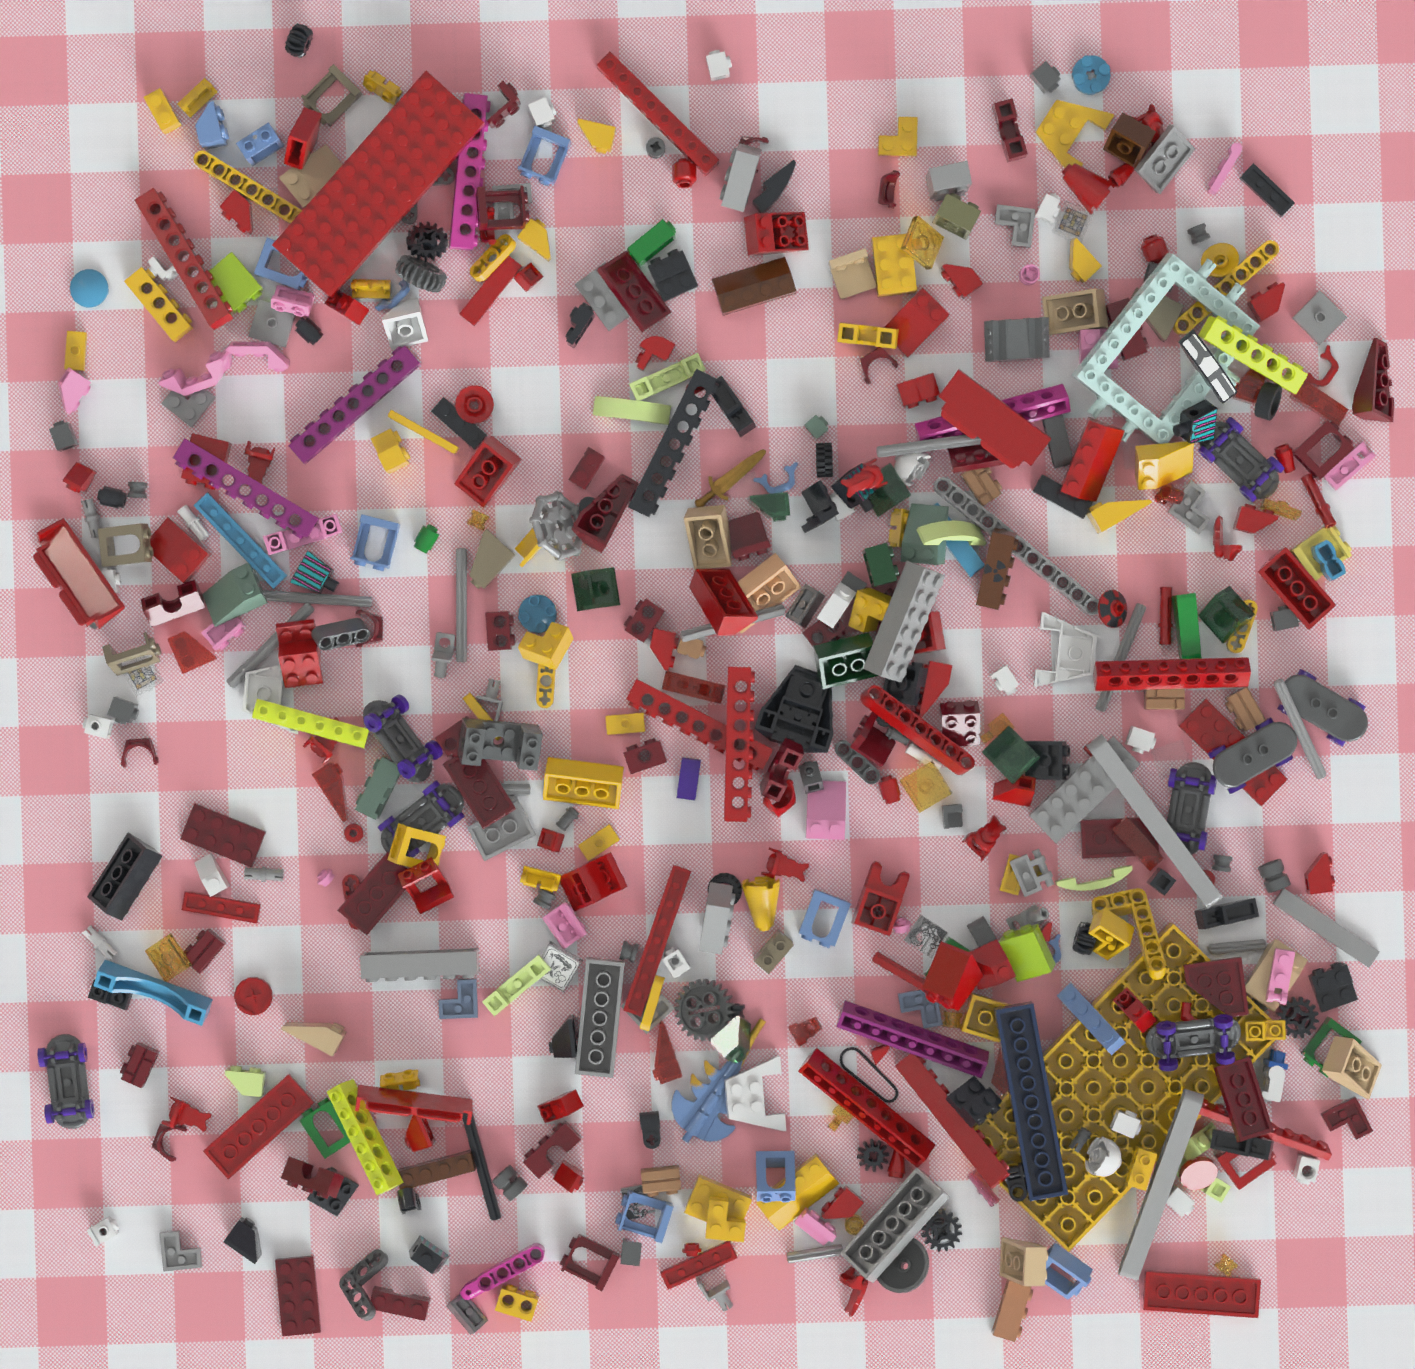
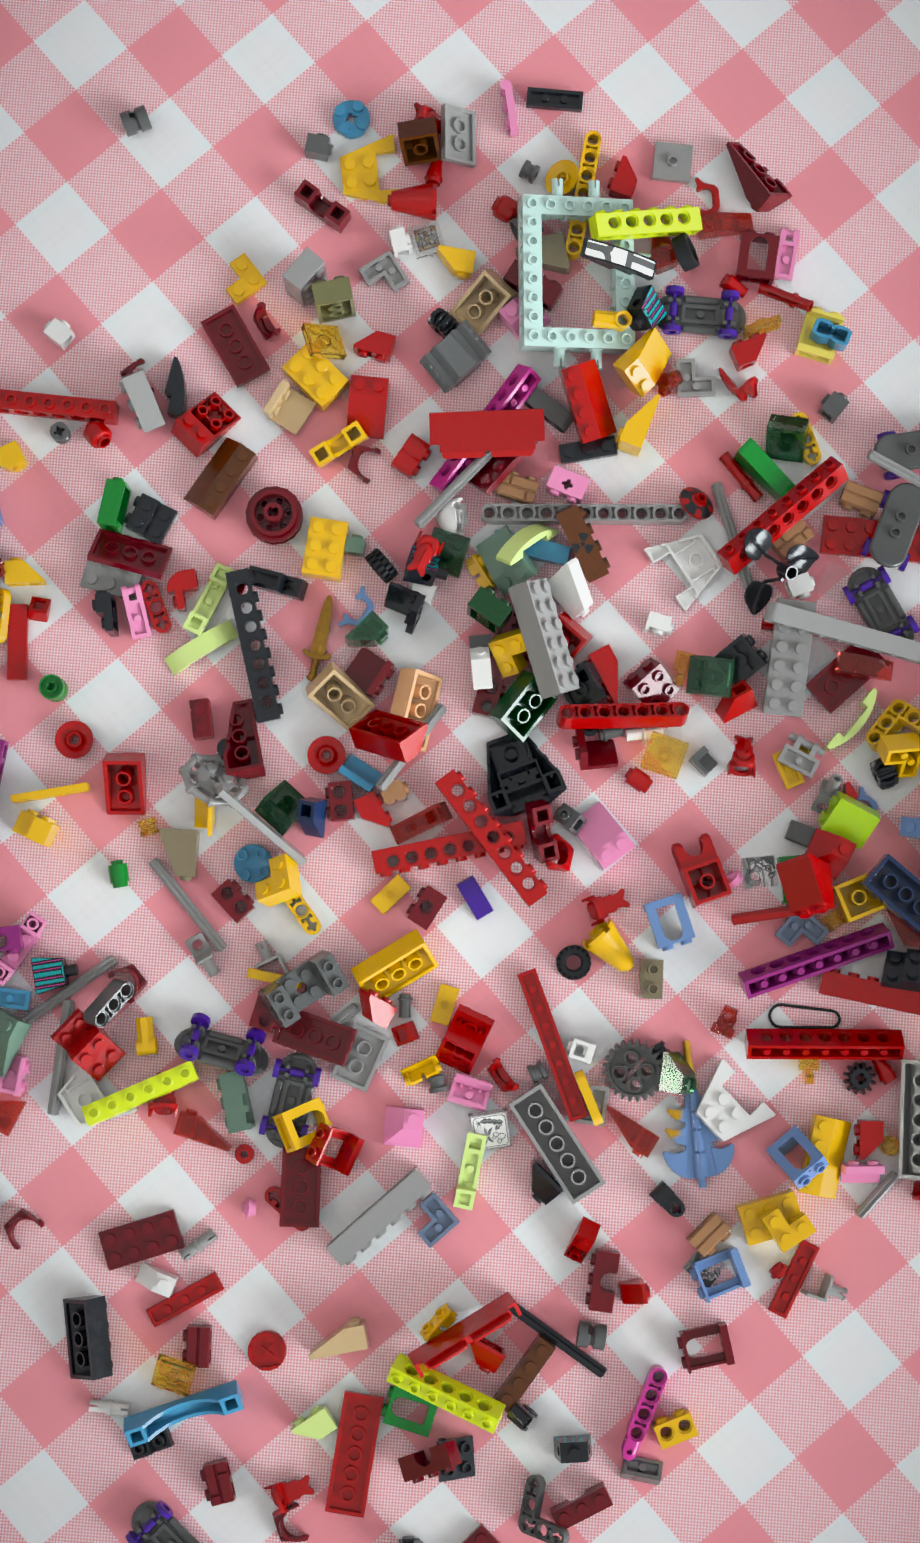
camera: 45 degrees left, 5 degrees down
medium blue panel [350,514,400,571] -> none
black plate [431,397,487,450] -> none
dark grey panel [620,1238,642,1266] -> none
light grey brick [699,882,736,955] -> none
flat silver slope [786,584,825,628] -> none
dark grey beam [834,740,880,784] -> none
red slope [870,1044,890,1065] -> none
bright pink wheel [1019,264,1040,285] -> none
black brick [1146,868,1176,896] -> none
red slope [1258,547,1336,630] -> none
none -> green wheel [39,674,68,702]
none -> bright pink plate [120,583,151,639]
none -> yellow piece [135,1016,158,1056]
none -> red beam [141,580,172,634]
none -> dark red plate [201,304,270,388]
none -> light grey tile [216,784,307,866]
none -> dark red wheel [245,486,303,545]
none -> dark blue slope [297,797,327,838]
none -> yellow brick [301,517,349,582]
none -> red dish [307,736,346,774]
none -> dark azure panel [338,754,382,793]
none -> slope [359,988,397,1029]
none -> bright pink slope [382,1106,425,1148]
none -> black gear [428,308,459,338]
none -> red helmet [487,1057,519,1092]
none -> bright pink brick [546,465,590,504]
none -> white slope [548,557,594,620]
none -> yellow piece [592,310,632,332]
none -> black plant [744,528,819,615]

